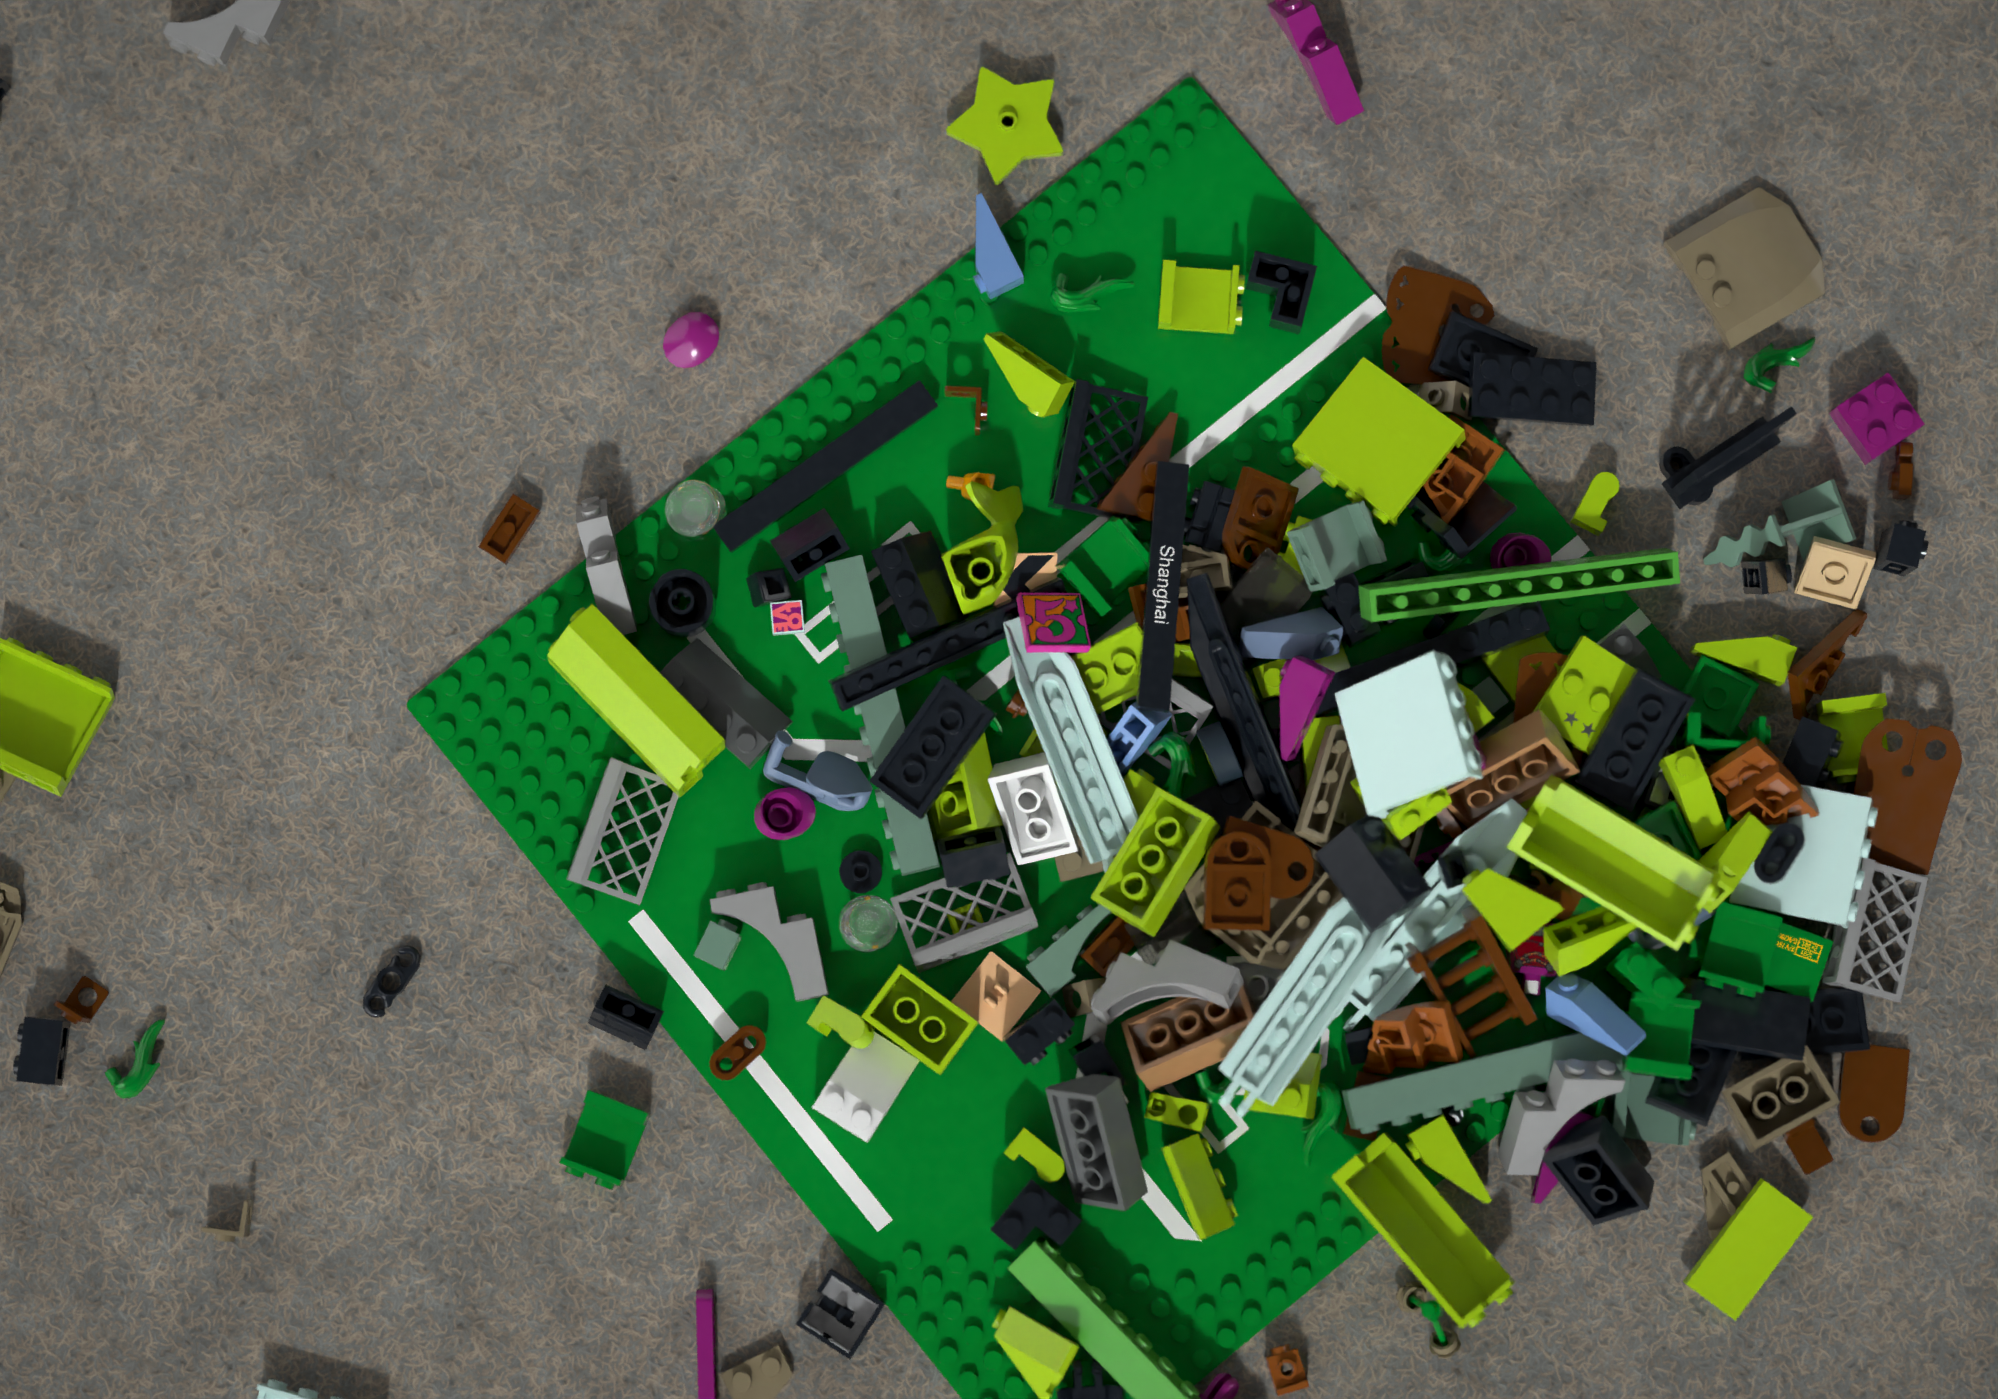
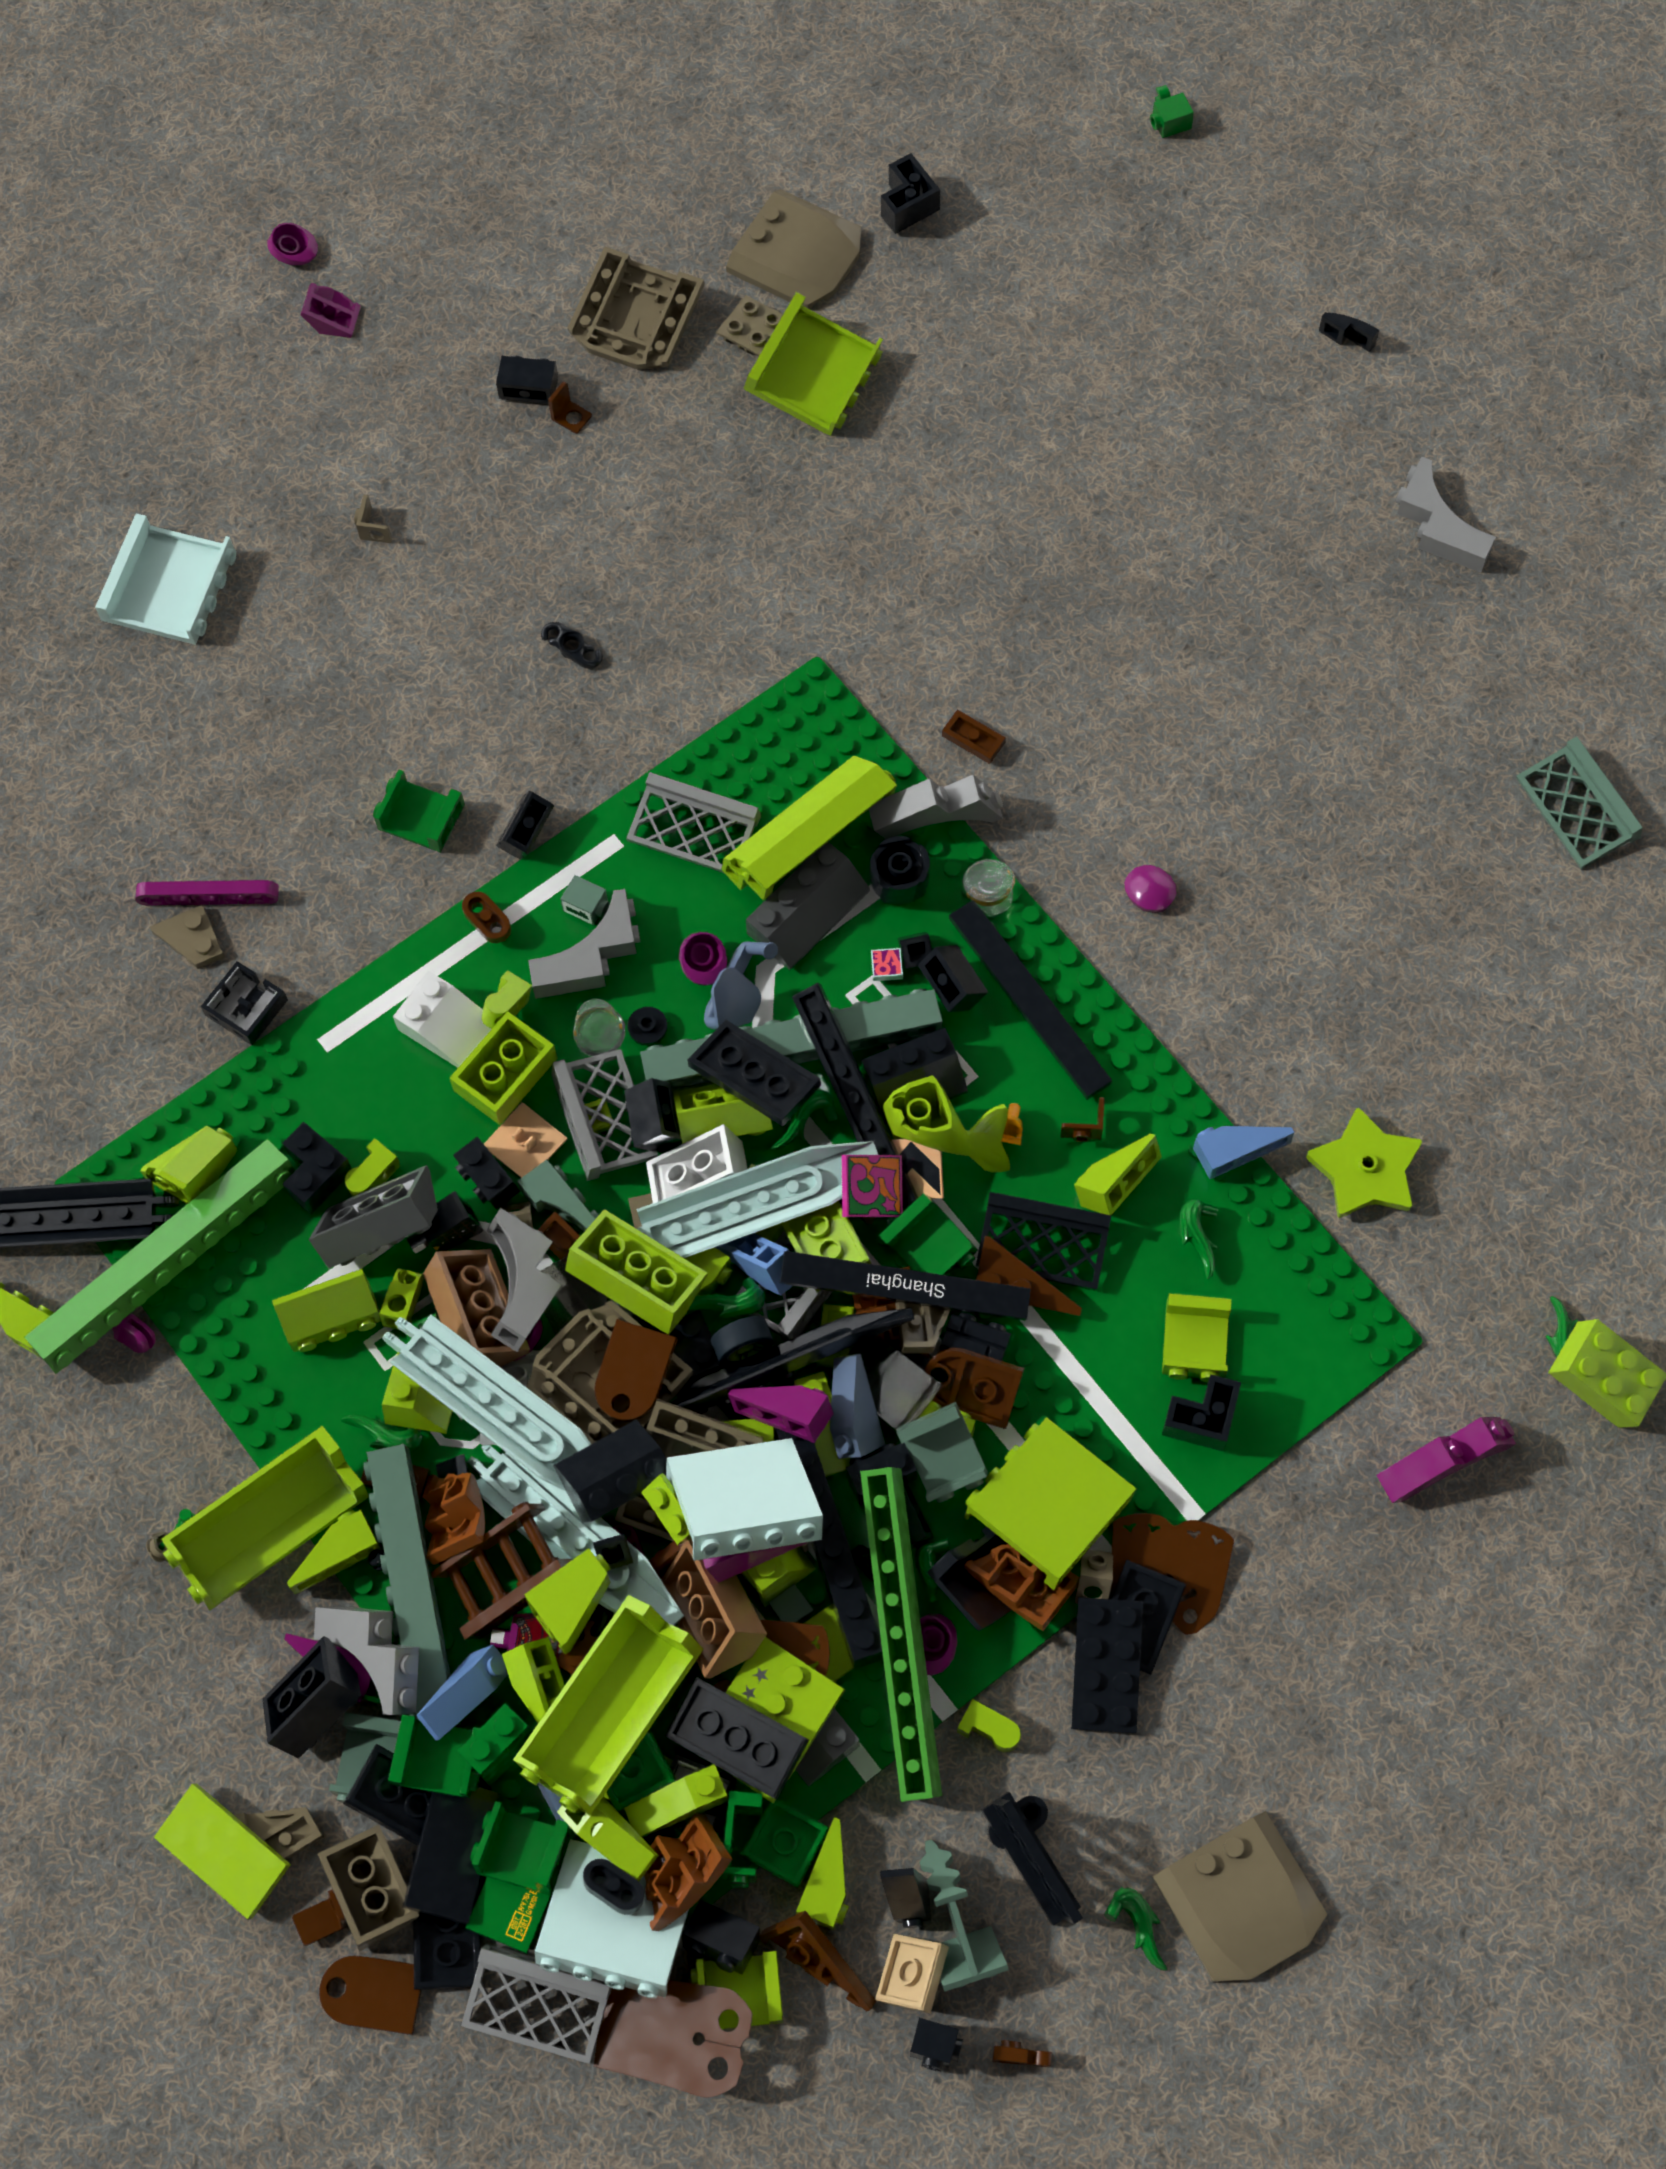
camera: 90 degrees right, 15 degrees down
green piece [105,1020,165,1099] -> none
reddish brown tile [1203,832,1271,931] -> none
dark orange brick [1265,1344,1309,1396] -> none
magenta brick [1829,372,1925,466] -> none

